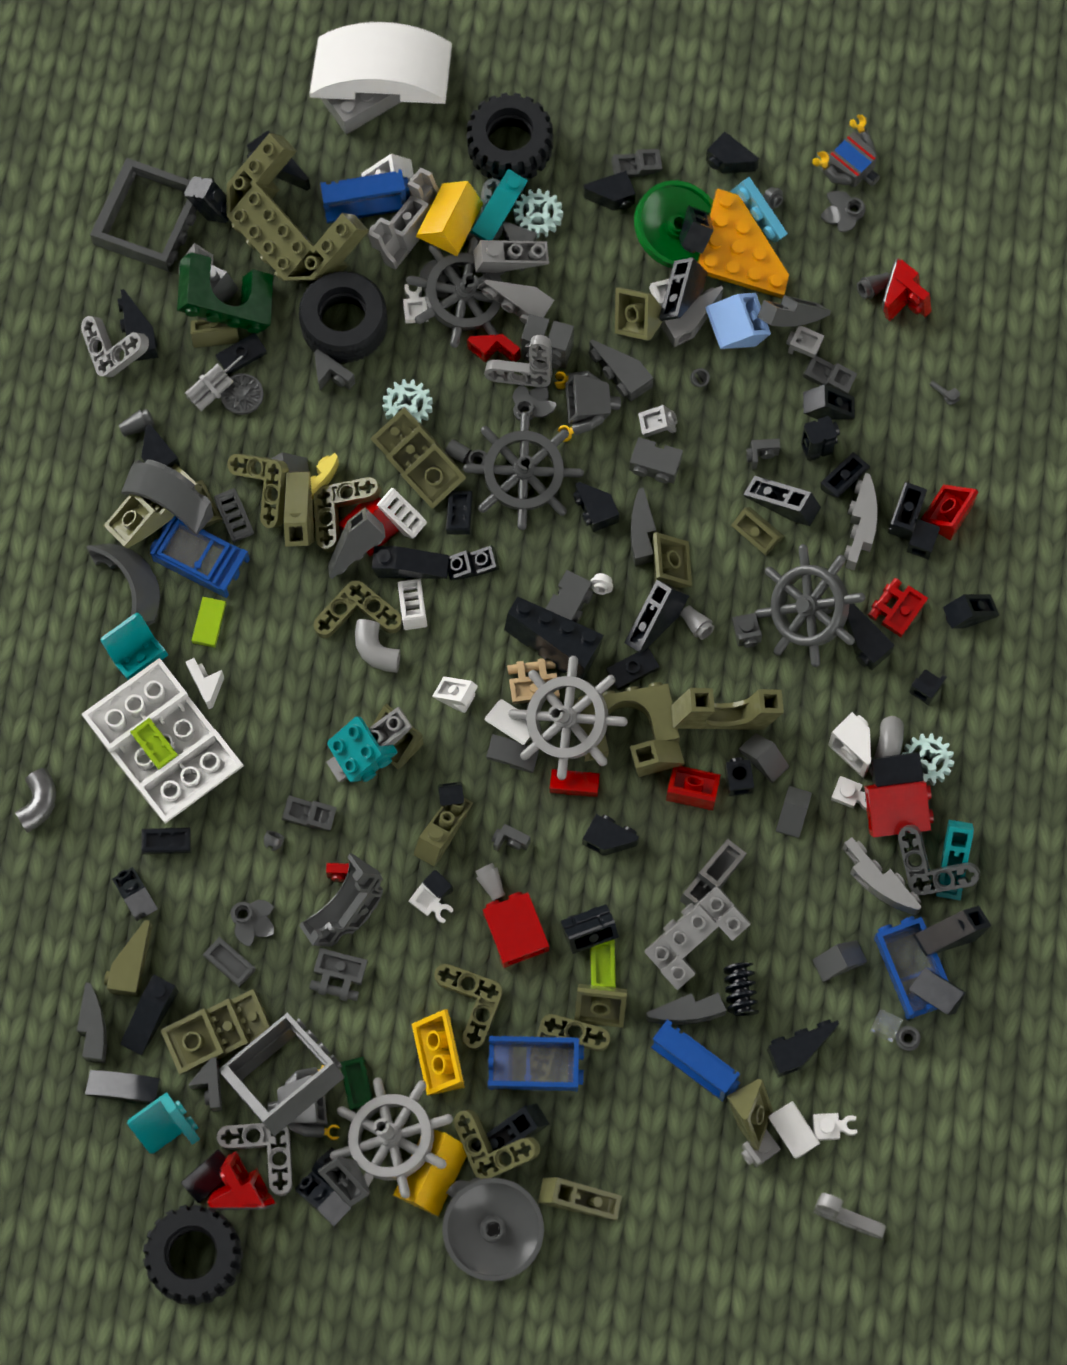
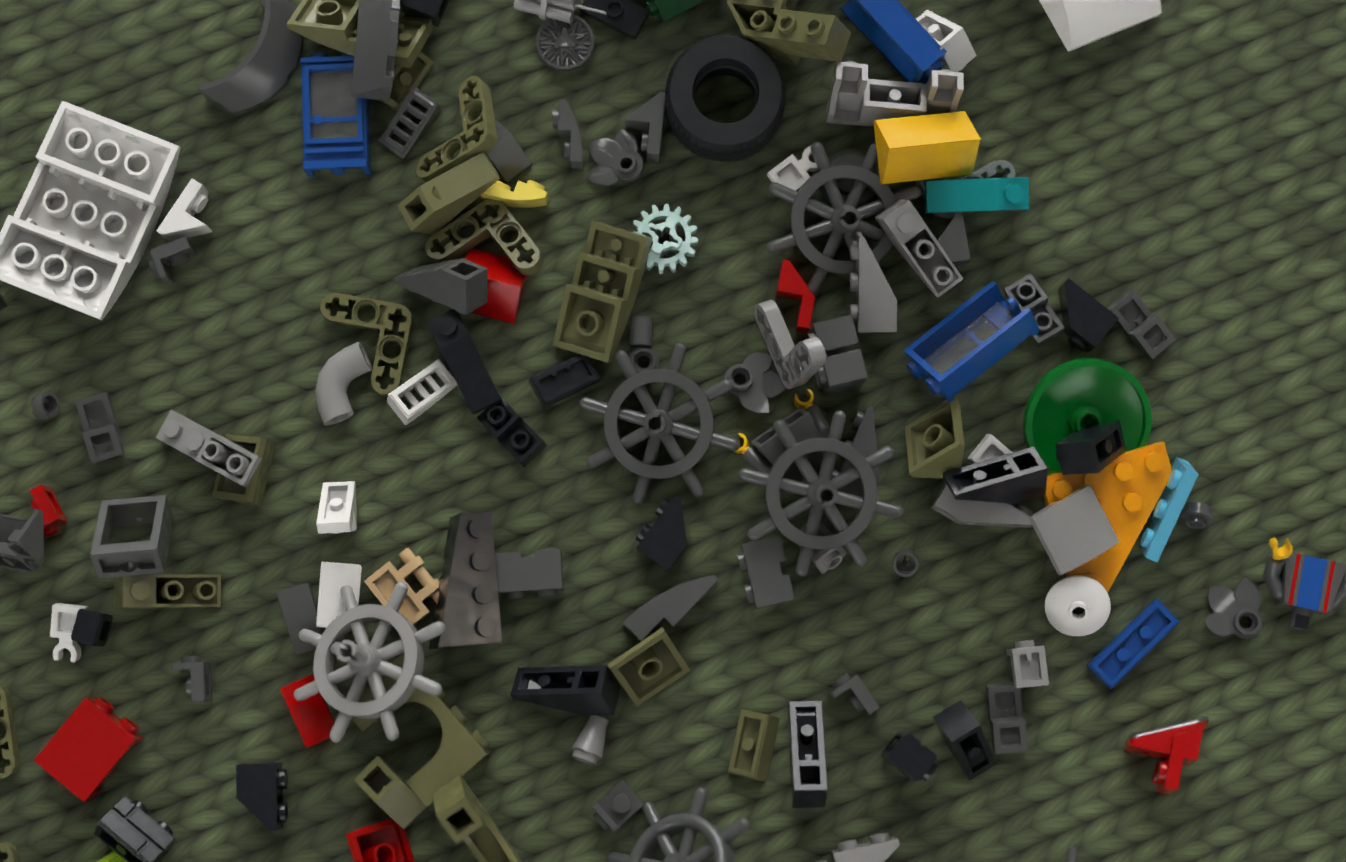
camera: 55 degrees right, 10 degrees up
teal bracket [100,613,168,680] -> none
lime plate [130,717,178,770] -> none
lime tile [192,597,226,648] -> none
teal bracket [327,717,398,782] -> none
white slope [377,488,427,538] -> none
black slope [438,782,464,806] -> none
black tyre [467,93,553,181] -> none
light grey cone [475,863,505,901] -> none
light aqua gear [514,188,563,238] -> none
white plate [591,573,613,595] -> none
black plate [606,647,660,690] -> none
light blue slope [705,293,771,349] -> none
black slope [706,131,759,174] -> none
dark grey slope [757,295,831,327] -> none
black slope [820,452,870,498] -> none
dark grey cone [857,272,890,299] -> none
none -> dark grey window [90,495,174,579]
none -> dark grey bracket [149,236,197,285]
none -> dark grey slope [552,99,584,170]
none -> dark grey plate [587,129,644,187]
none -> dark grey piece [738,410,903,576]
none -> blue door [904,281,1040,402]
none -> dark grey slope [1003,273,1065,348]
none -> light grey slope [1029,485,1119,575]
none -> white dish [1045,575,1111,636]
none -> blue tile [1086,598,1180,689]

